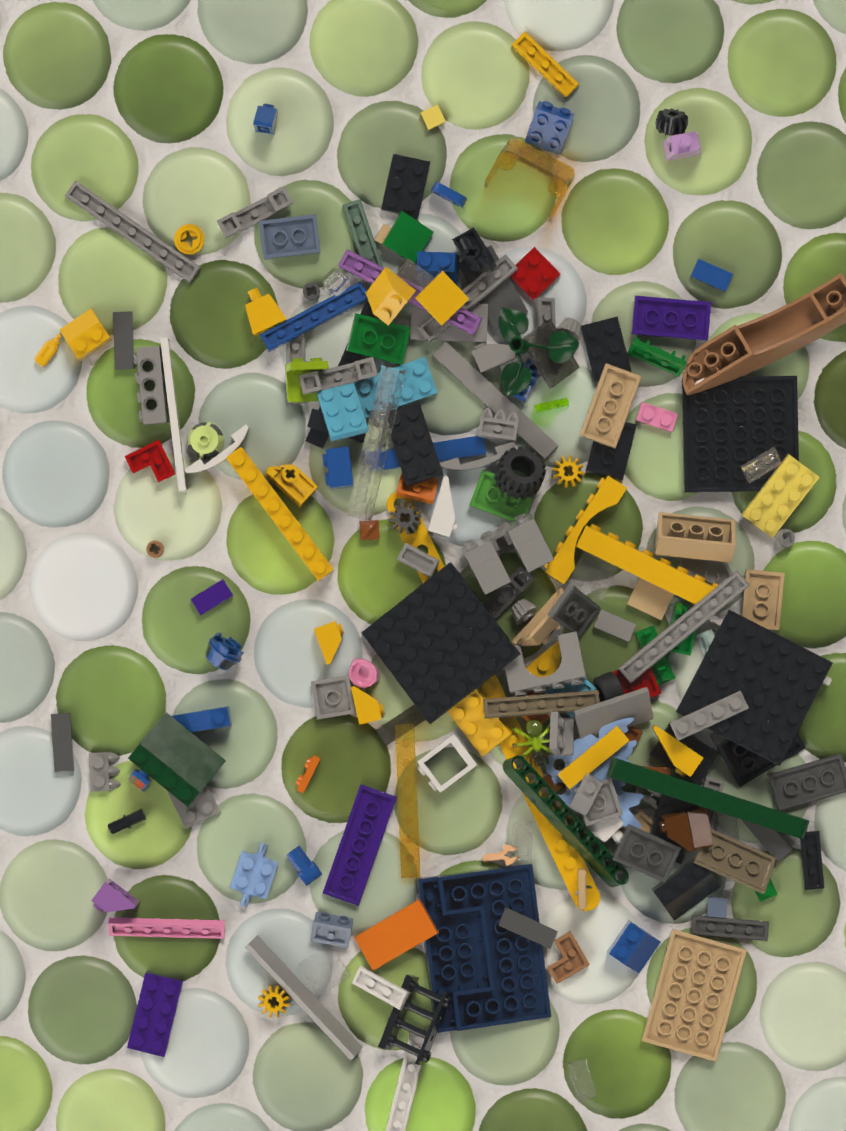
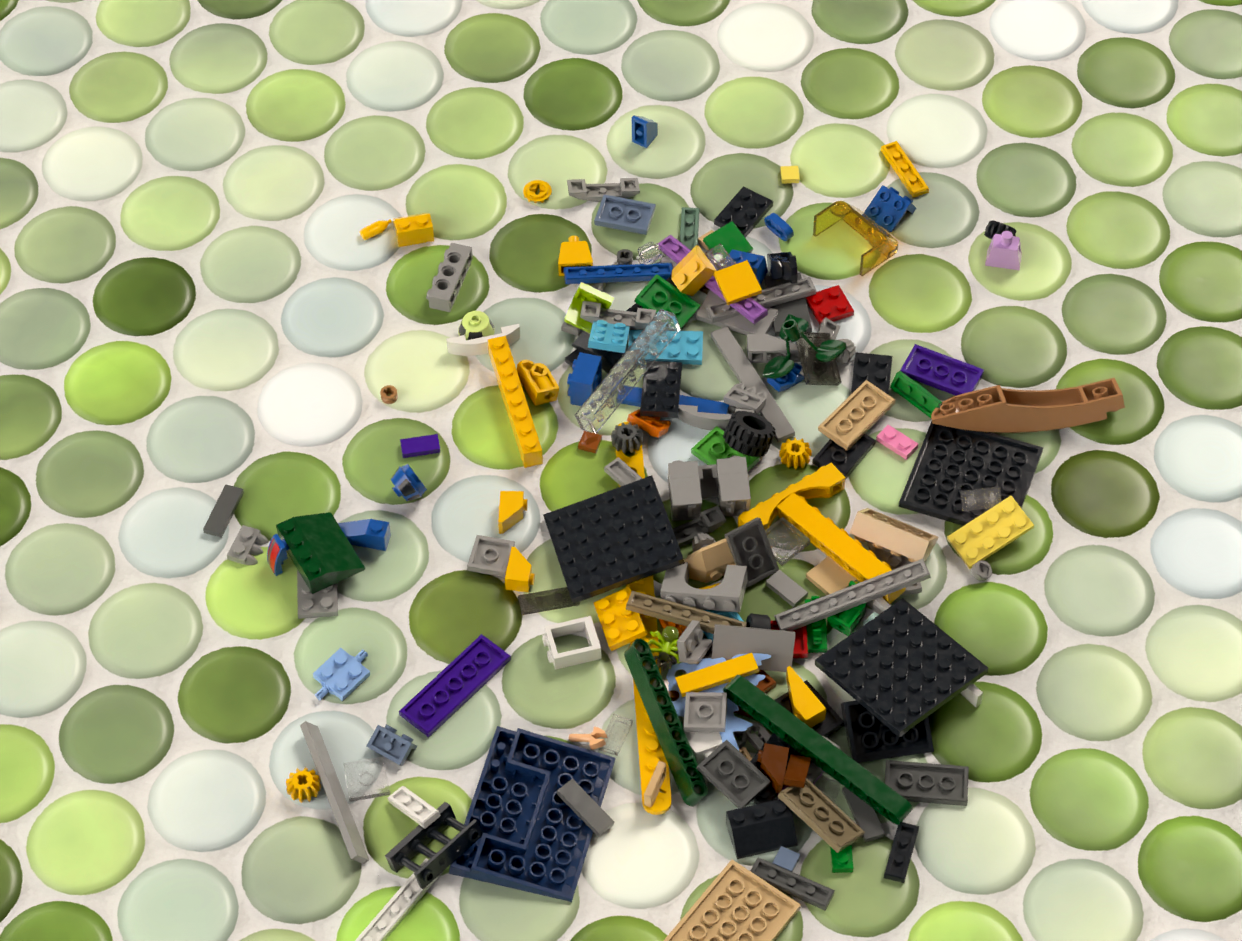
camera: 25 degrees right, 35 degrees down
light grey tile [65,180,201,283] -> none
medium lavender slope [91,879,140,912] -> none
black axle [108,808,146,834] -> none
bright pink plate [108,917,225,939] -> none
dark grey tile [113,311,135,370] -> none
red plate [125,440,176,483] -> none
dark purple plate [127,972,183,1057] -> none
white tile [160,338,188,492] -> none
blue piece [286,845,323,886] -> none
orange plate [295,755,321,793] -> none
bright pink piece [349,658,380,688] -> none
orange tile [354,899,439,971] -> none
clear yellow tile [395,724,420,878] -> none
white slope [428,475,458,538] -> none
clear neon green tile [533,398,569,414] -> none
medium nougat plate [547,931,590,984] -> none
light grey slope [569,773,604,816] -> none
blue slope [607,920,661,973] -> none
light grey plate [670,691,749,741] -> none
blue tile [690,258,733,292] -> none
tan plate [741,569,785,630] -> none

